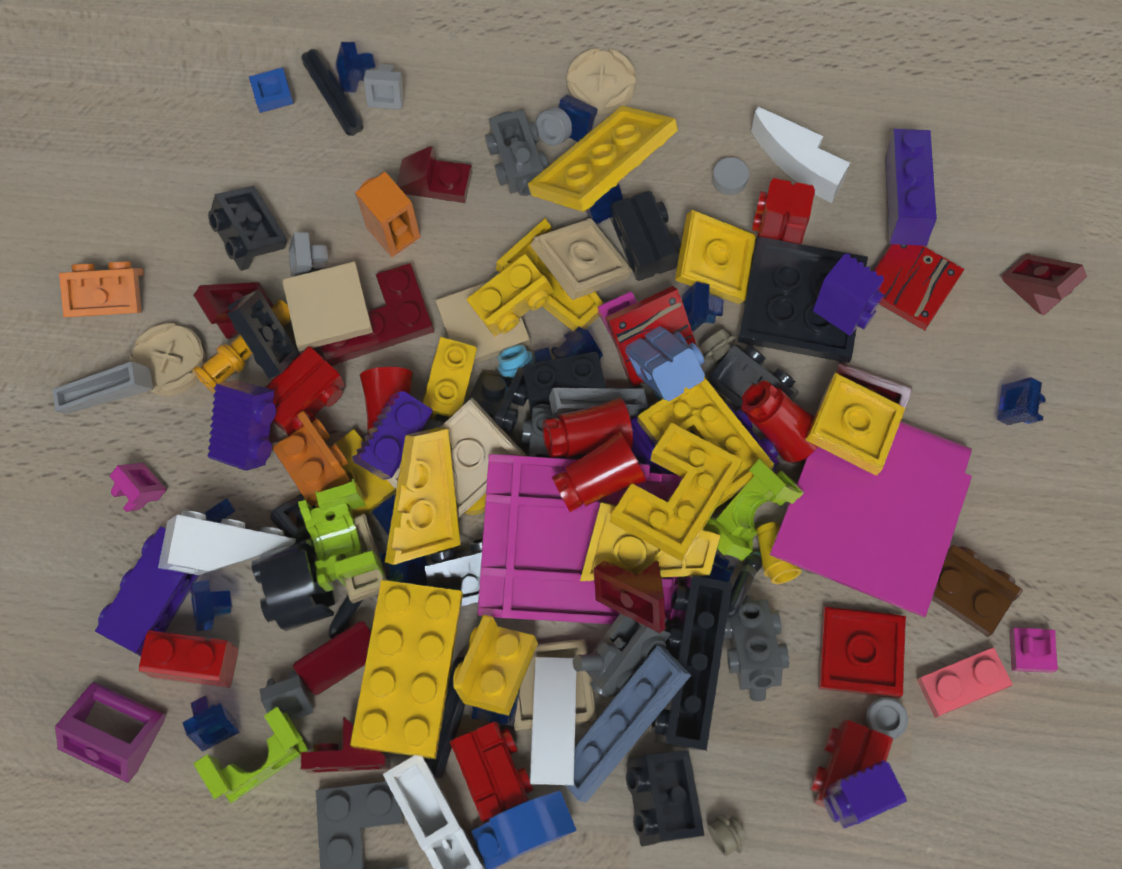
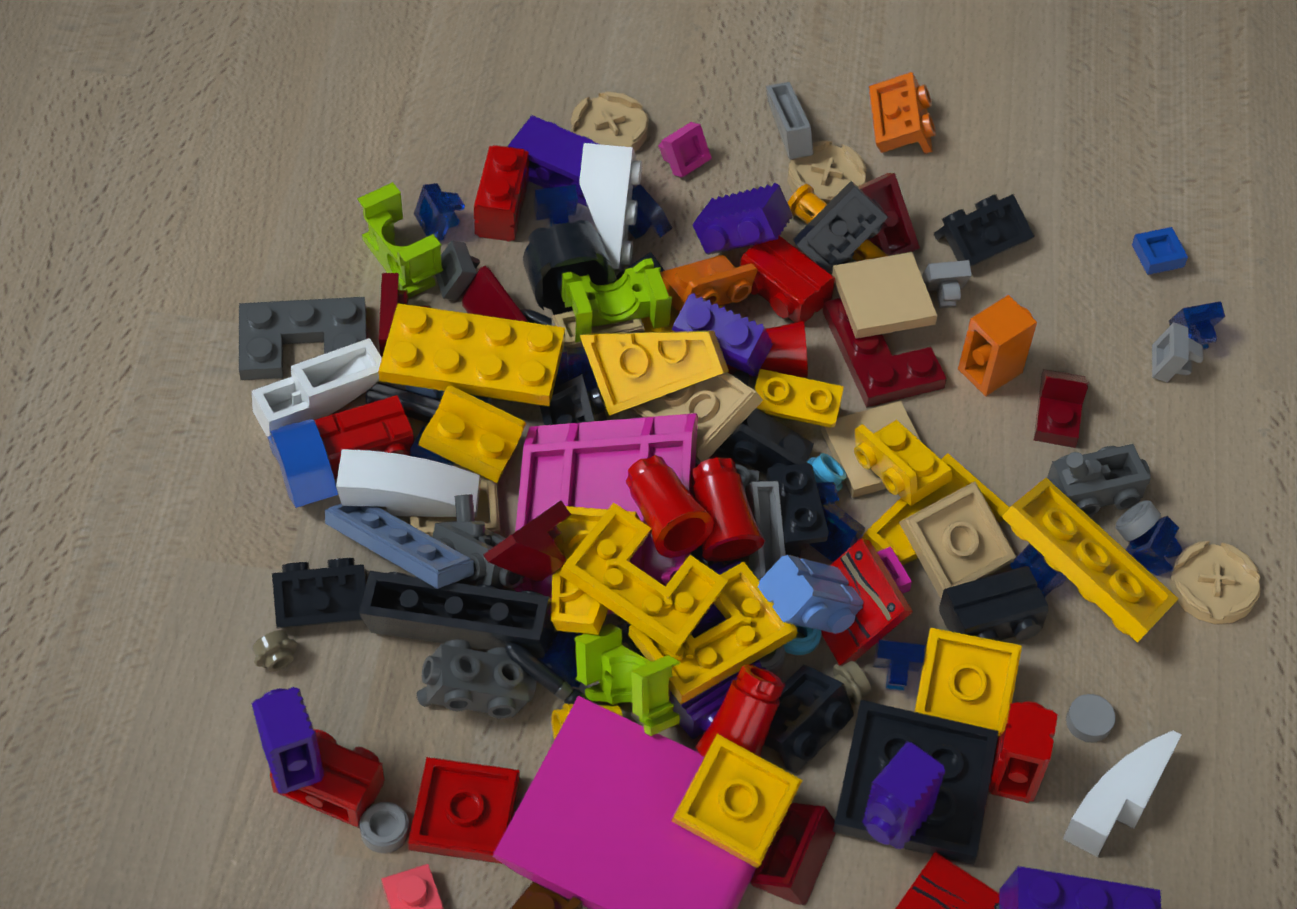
camera: 85 degrees right, 15 degrees down
magenta tile [55,681,166,783] -> none
black axle [301,49,363,136] -> none
none -> tan tile [571,92,649,152]

